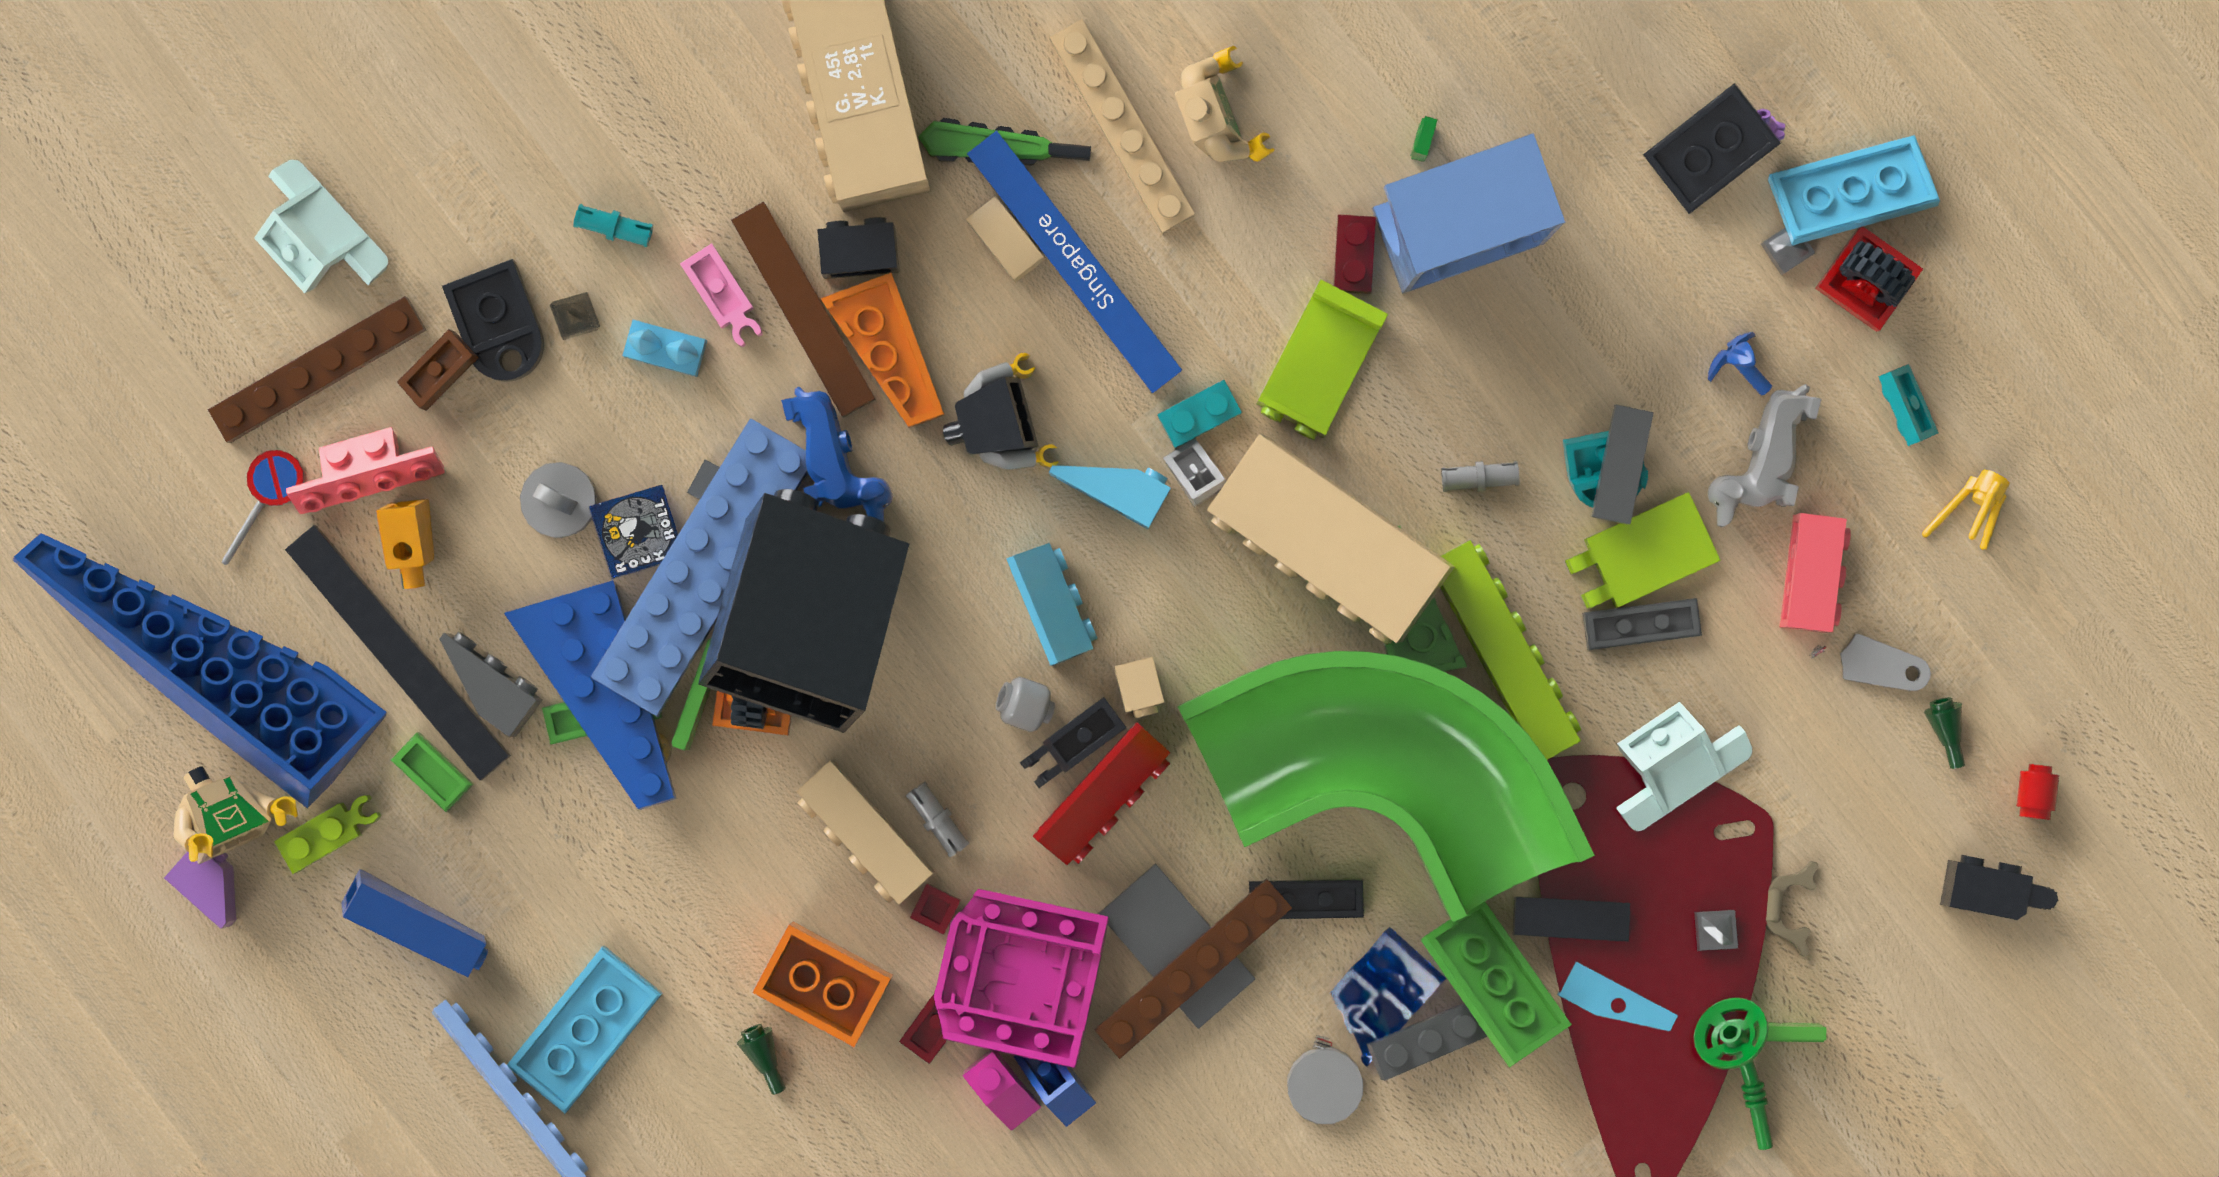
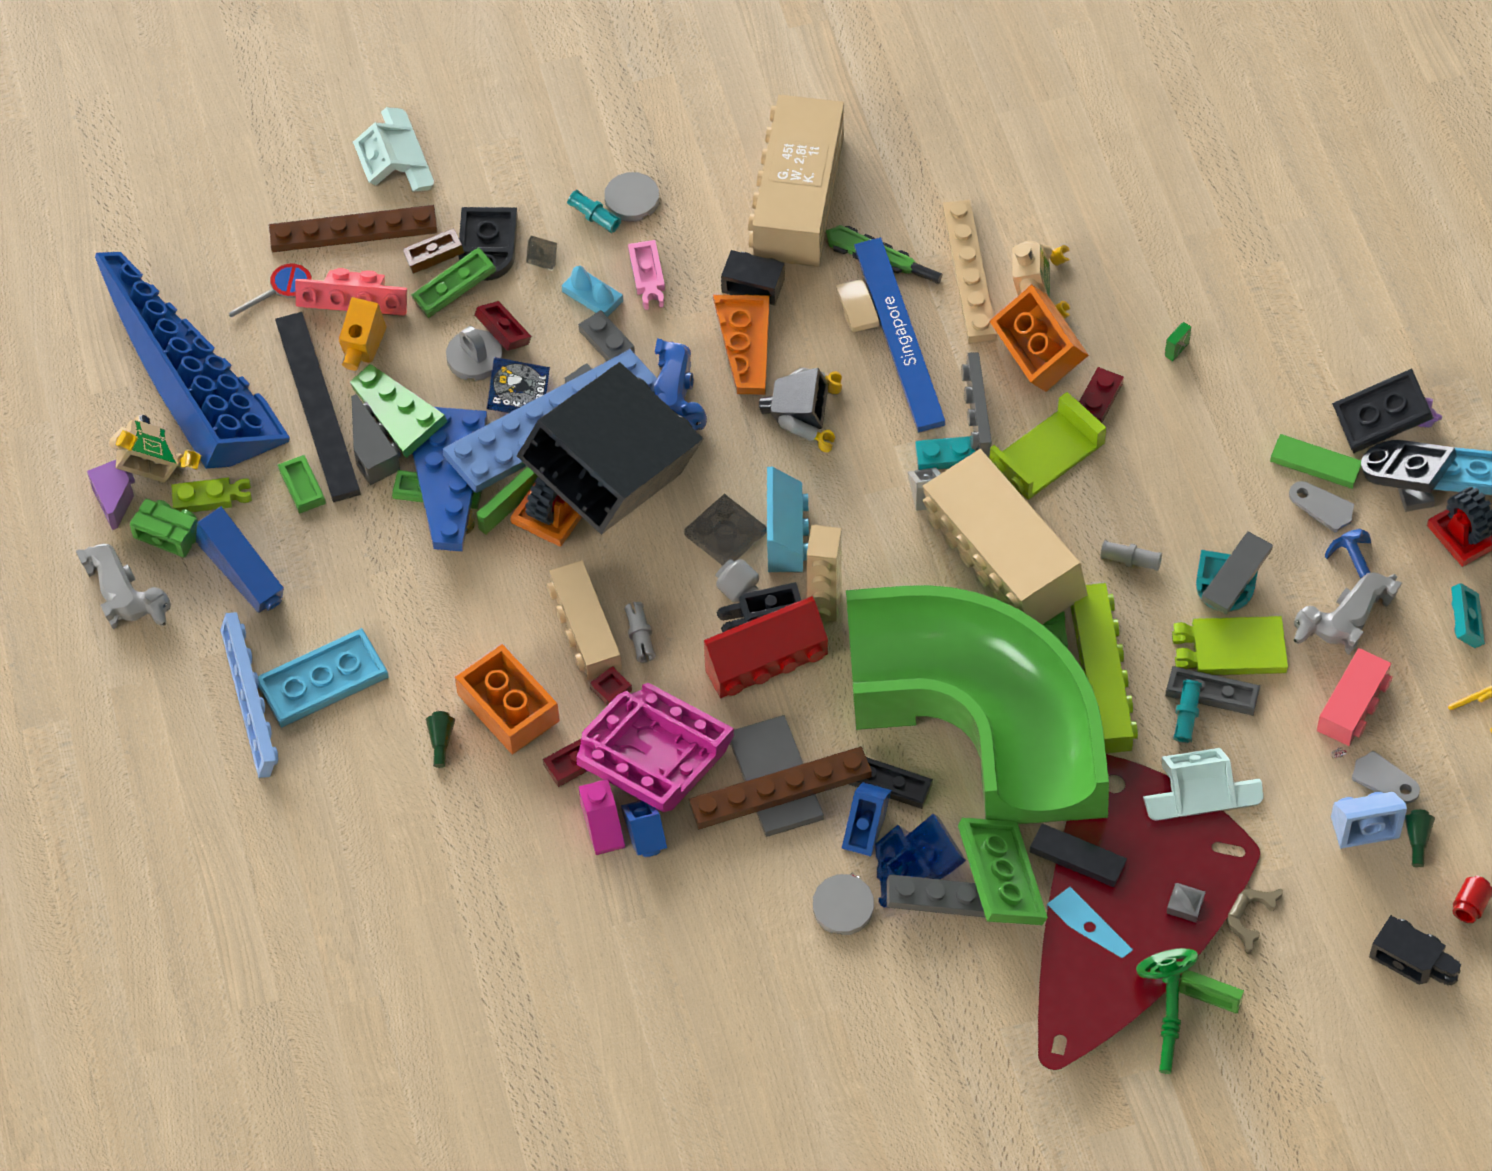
camera: 25 degrees right, 30 degrees down
reddish brown tile [731,202,876,418] -> none
medium azure slope [1049,465,1171,529] -> none
medium blue piece [1372,133,1565,294] -> none
none -> light grey animal [76,544,171,630]
none -> bright green brick [130,499,198,558]
none -> wing [350,364,447,458]
none -> bright green tile [411,247,496,318]
none -> dark red plate [474,301,532,351]
none -> dark grey plate [578,310,635,361]
none -> light grey tile [605,172,659,221]
none -> clear smoke plate [684,493,767,566]
none -> blue slope [842,782,891,857]
none -> dark grey plate [961,352,992,458]
none -> orange brick [989,284,1089,392]
none -> teal pin [1173,680,1202,743]
none -> bright green tile [1270,434,1362,489]
none -> light grey piece [1289,481,1354,533]
none -> light blue slope [1331,792,1407,849]
none -> black tile [1361,440,1457,493]

